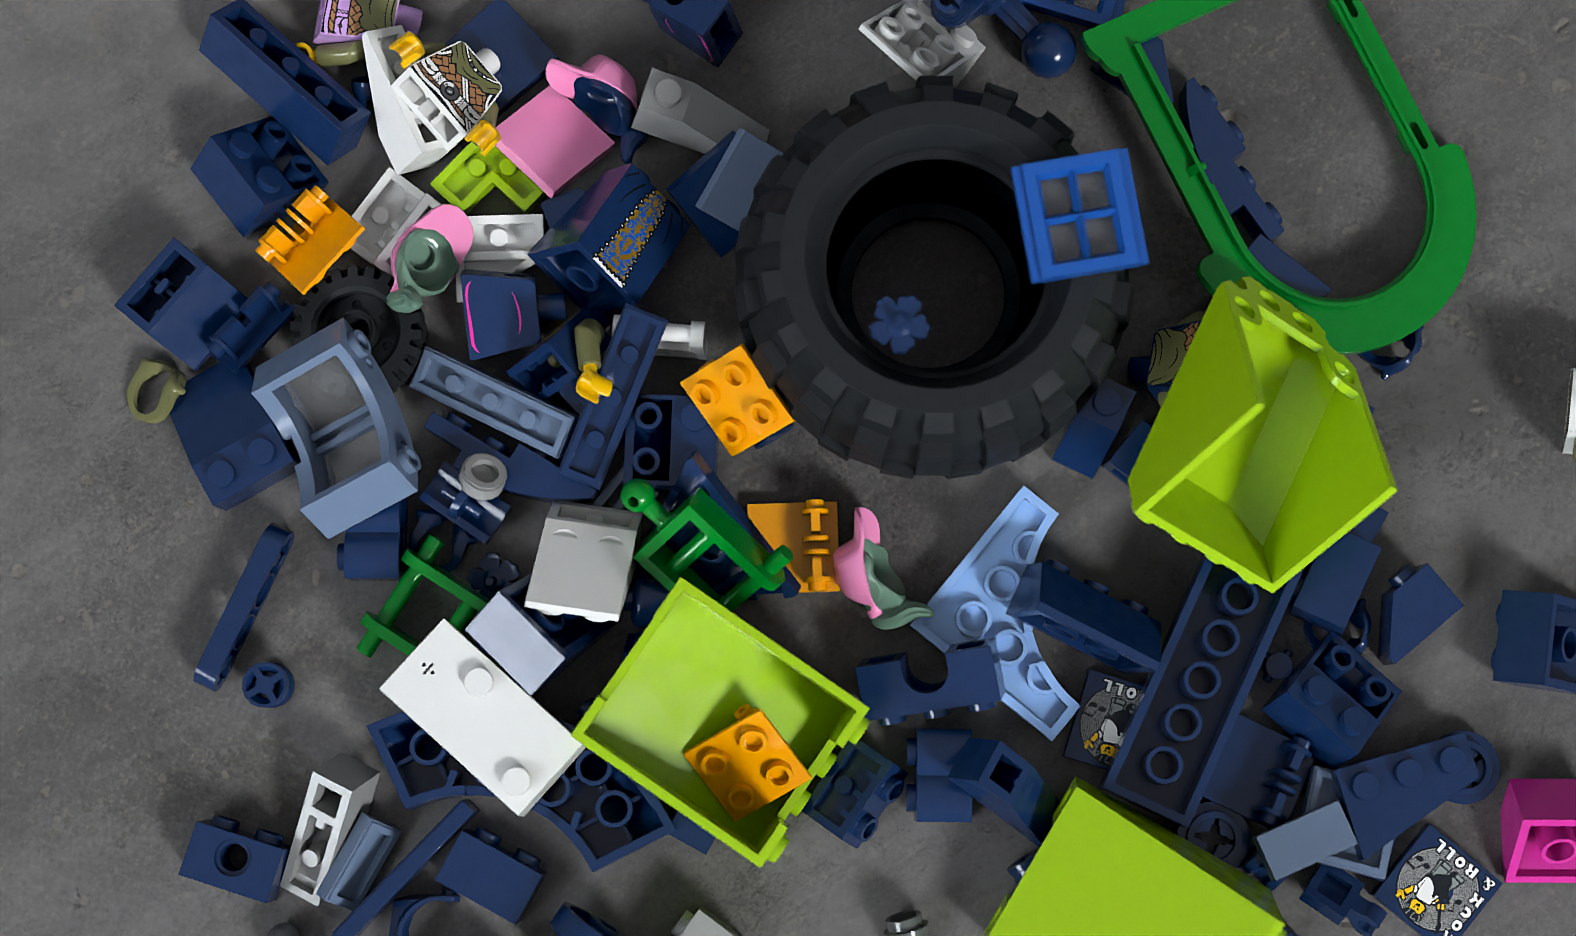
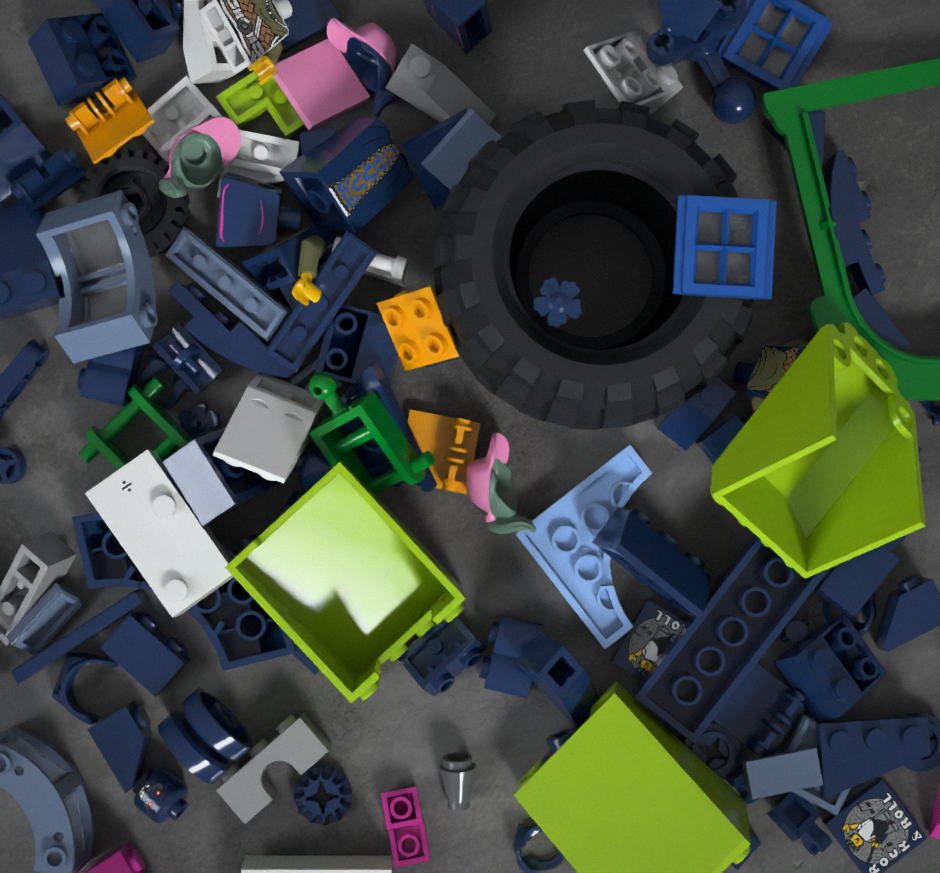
camera: 10 degrees right, 5 degrees up
light grey tile [459,453,507,500] -> none
light orange hinge [683,704,812,822] -> none
dark blue arch [855,637,1006,725] -> none

